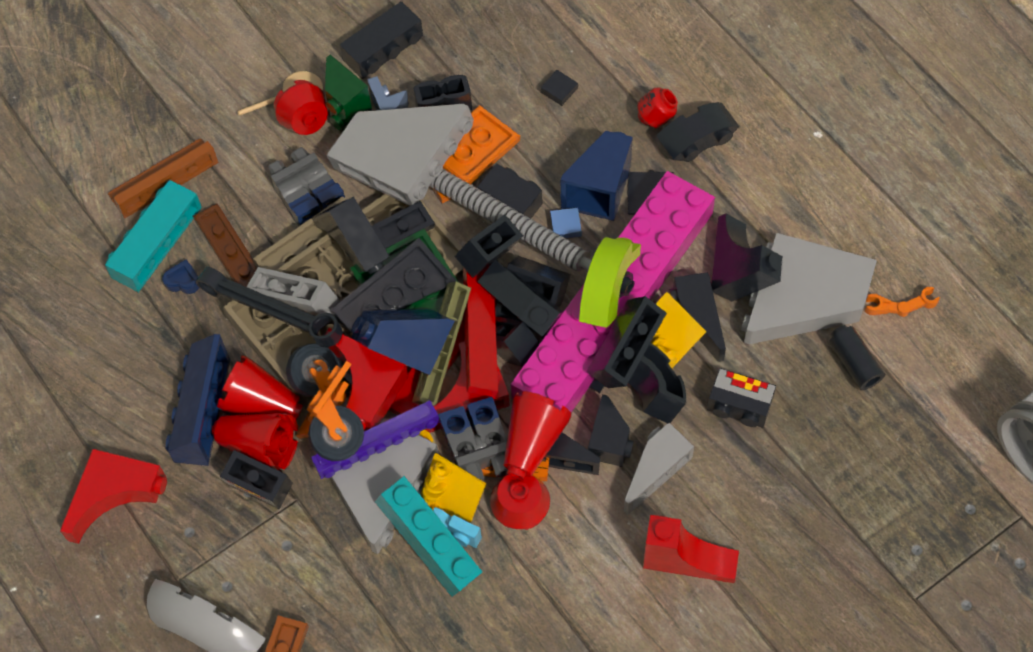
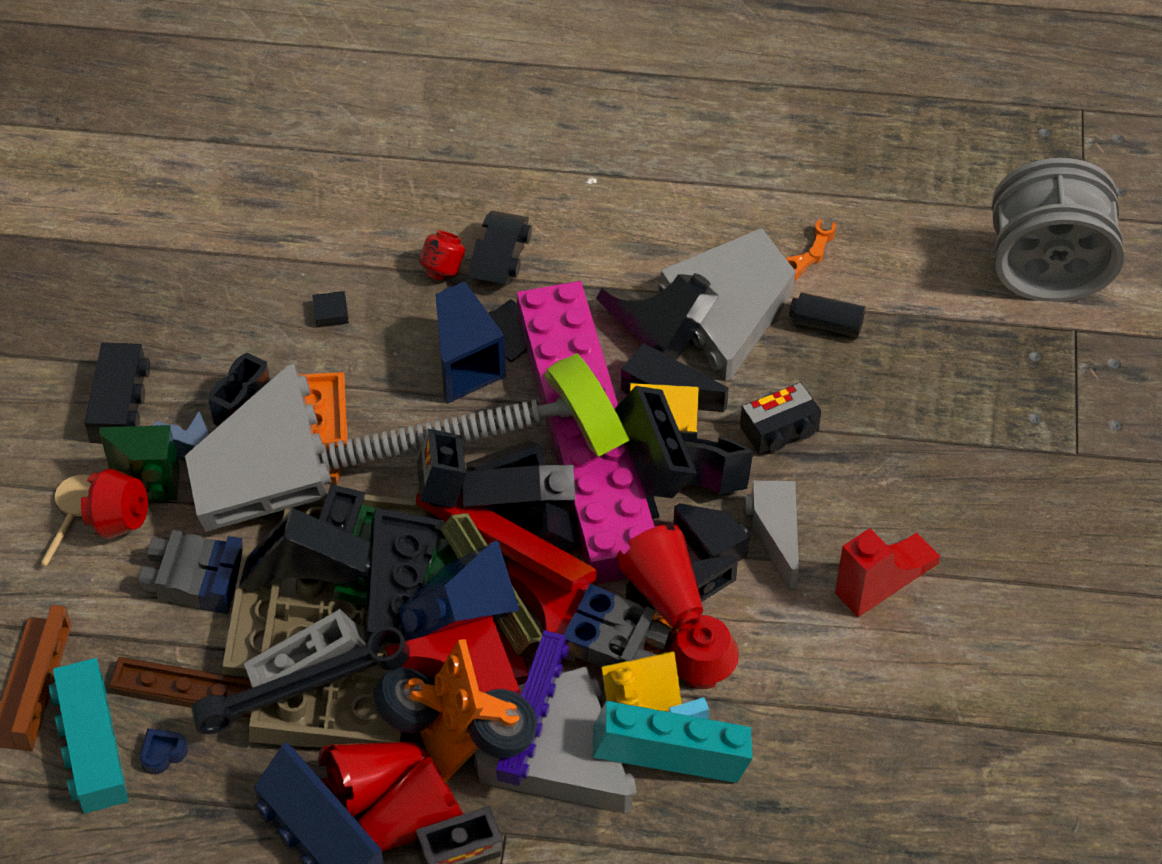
camera: 50 degrees left, 10 degrees down
black brick [477,163,543,219] -> none
medium blue tile [550,208,582,238] -> none

